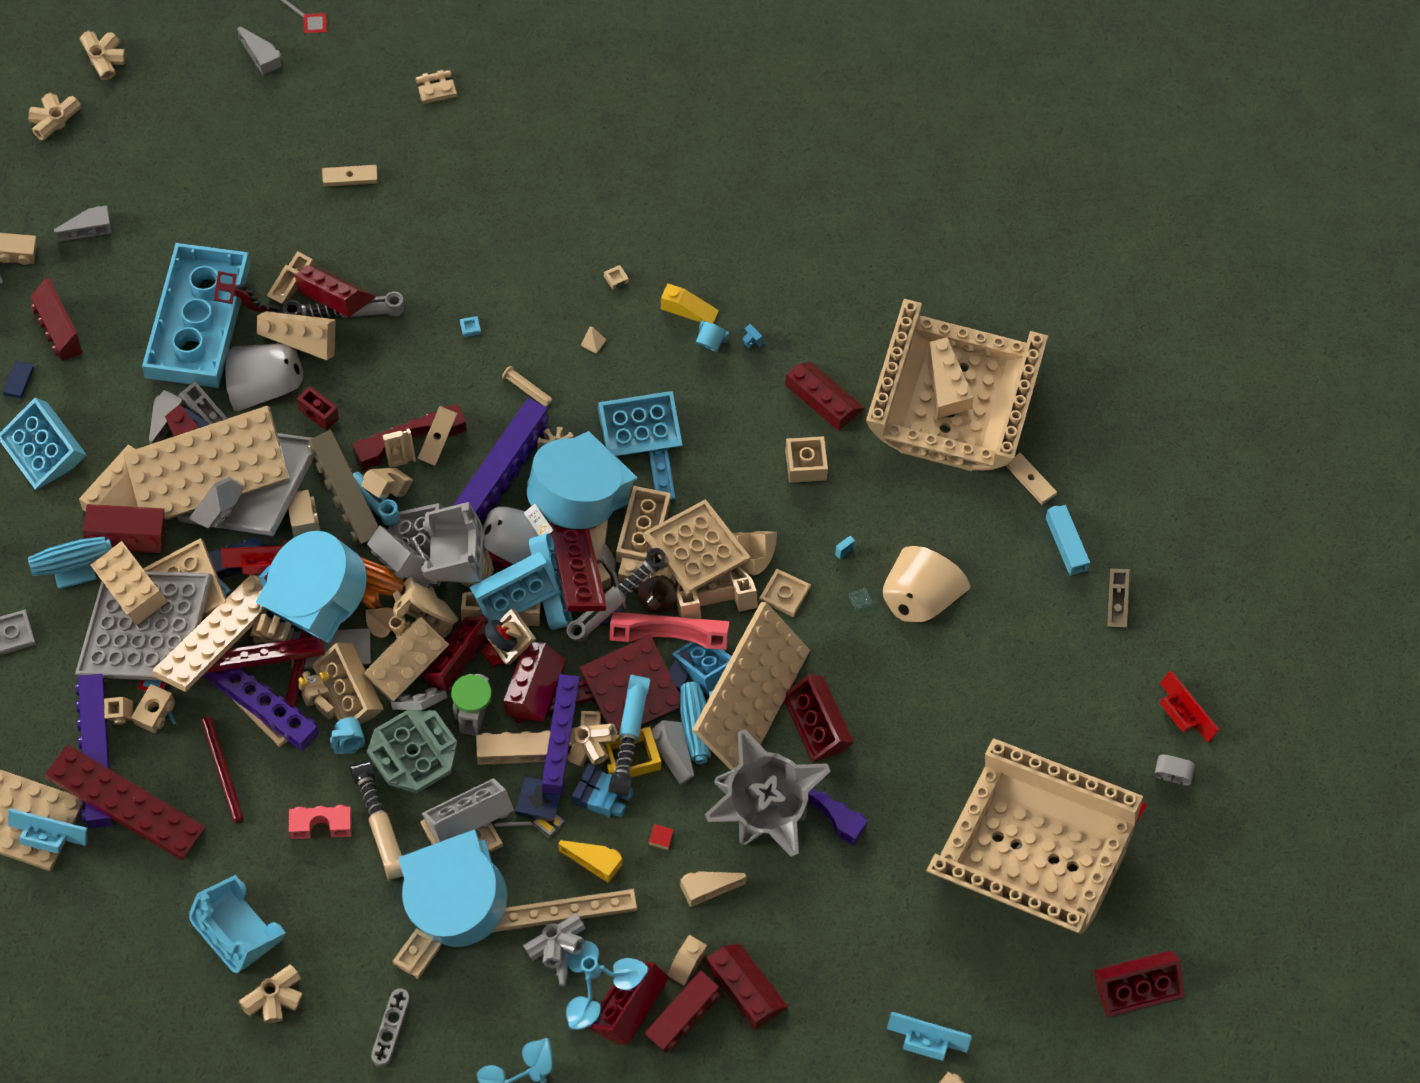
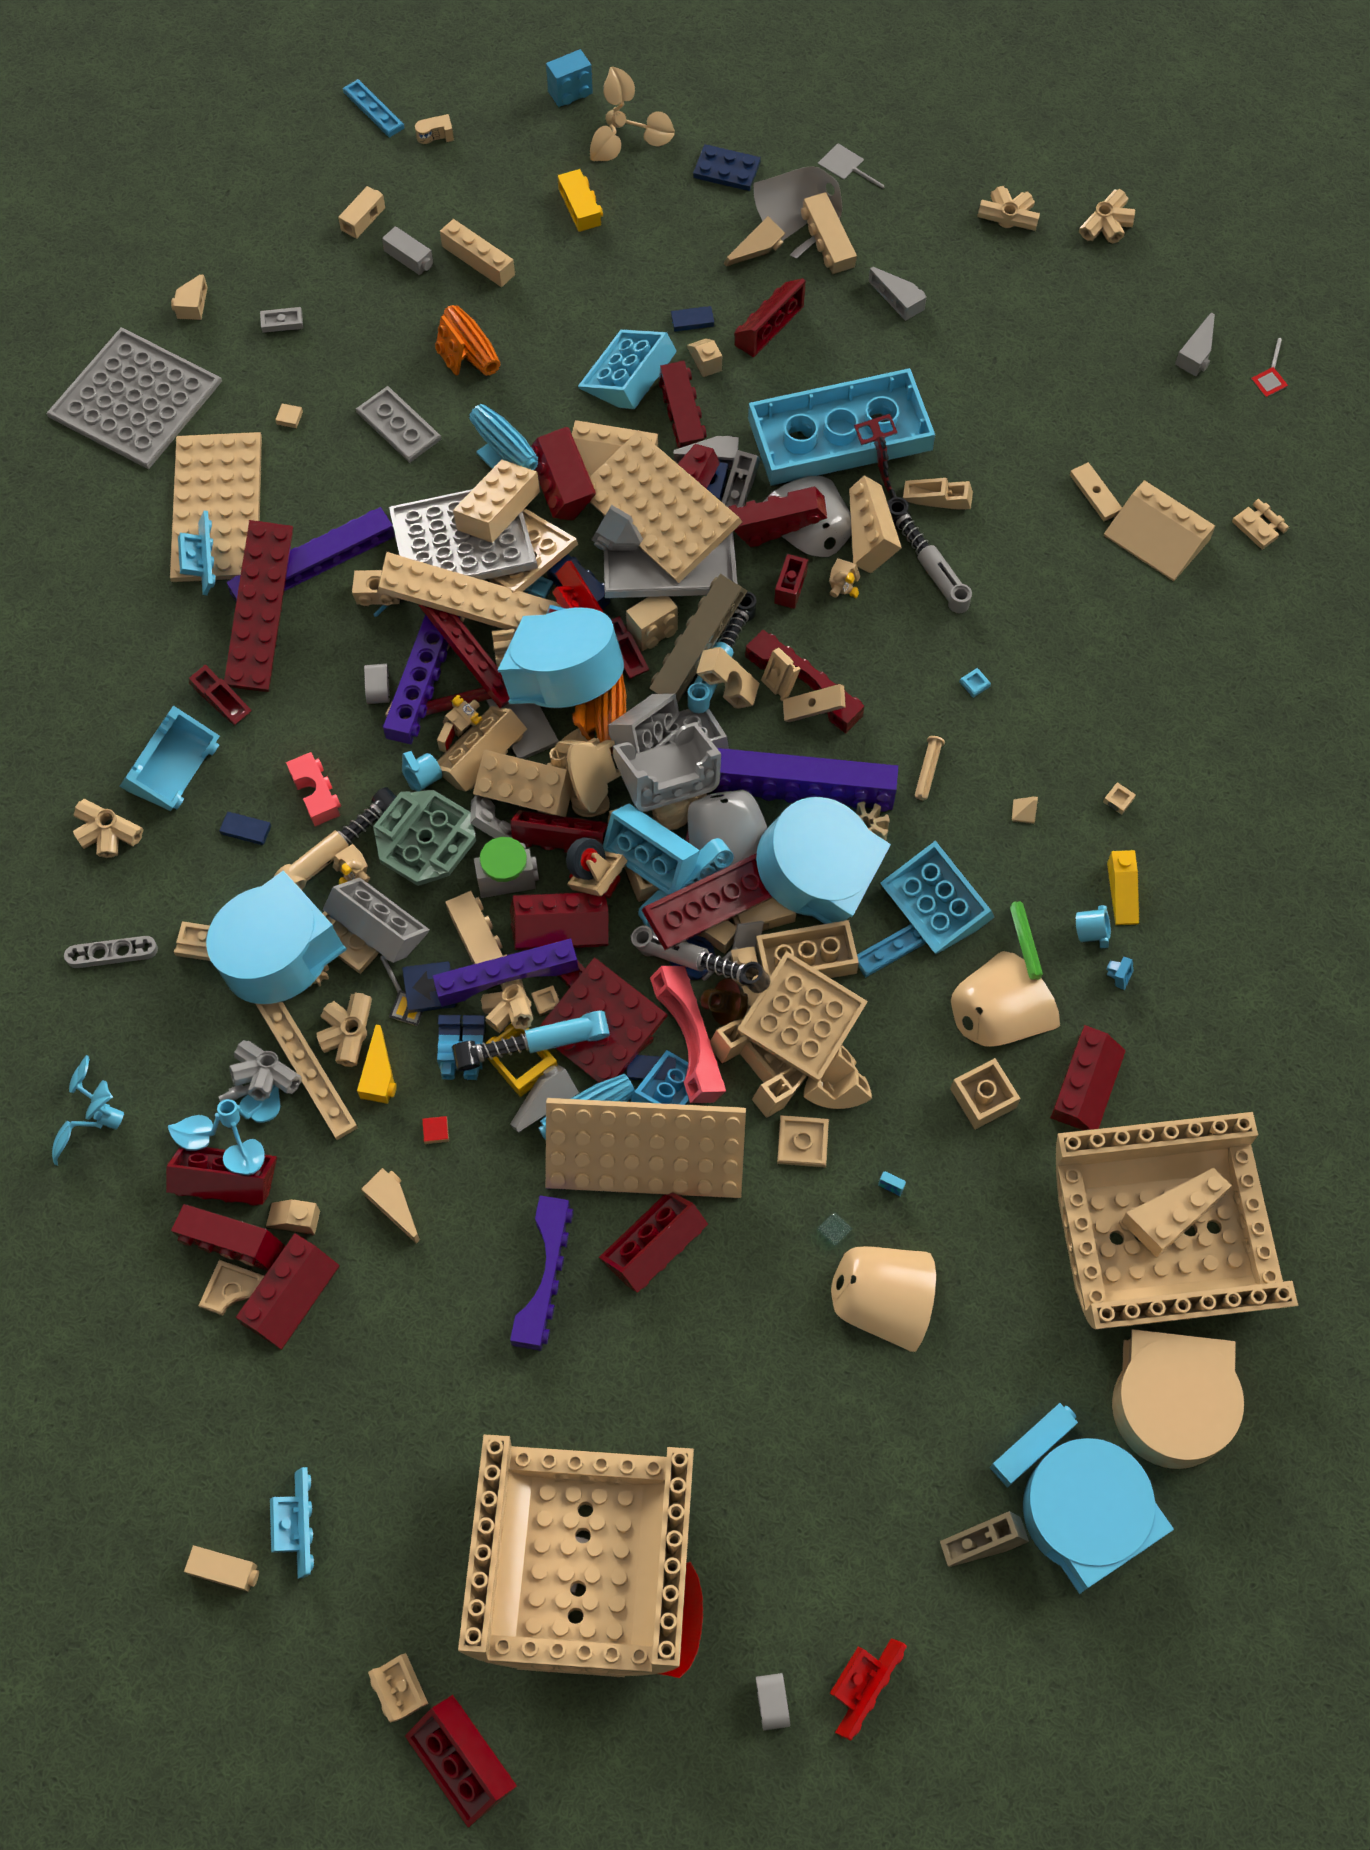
camera: 70 degrees right, 5 degrees up
tan brick [104,697,133,725] -> none
dark red axle [201,716,244,823] -> none
dark red slope [295,265,375,317] -> none
white sticker [524,504,553,536] -> none
light grey piece [705,729,830,857] -> none
tan tile [1005,453,1057,505] -> none
none -> dark red slope [189,664,252,725]
none -> tan tile [199,1260,264,1316]
none -> dark blue tile [219,811,271,845]
none -> tan piece [317,993,372,1067]
none -> tan piece [333,844,370,885]
none -> light grey beam [364,664,390,704]
none -> tan bracket [368,1653,428,1723]
none -> dark red wedge [658,361,707,449]
none -> tan slope [687,339,722,377]
none -> dark red wedge [728,486,827,547]
none -> tan piece [829,558,860,598]
none -> tan piece [951,951,1060,1046]
none -> bright green axle [1010,901,1043,980]
none -> medium azure brick [1023,1438,1174,1594]
none -> tan slope [1103,480,1215,581]
none -> tan brick [1112,1329,1244,1469]

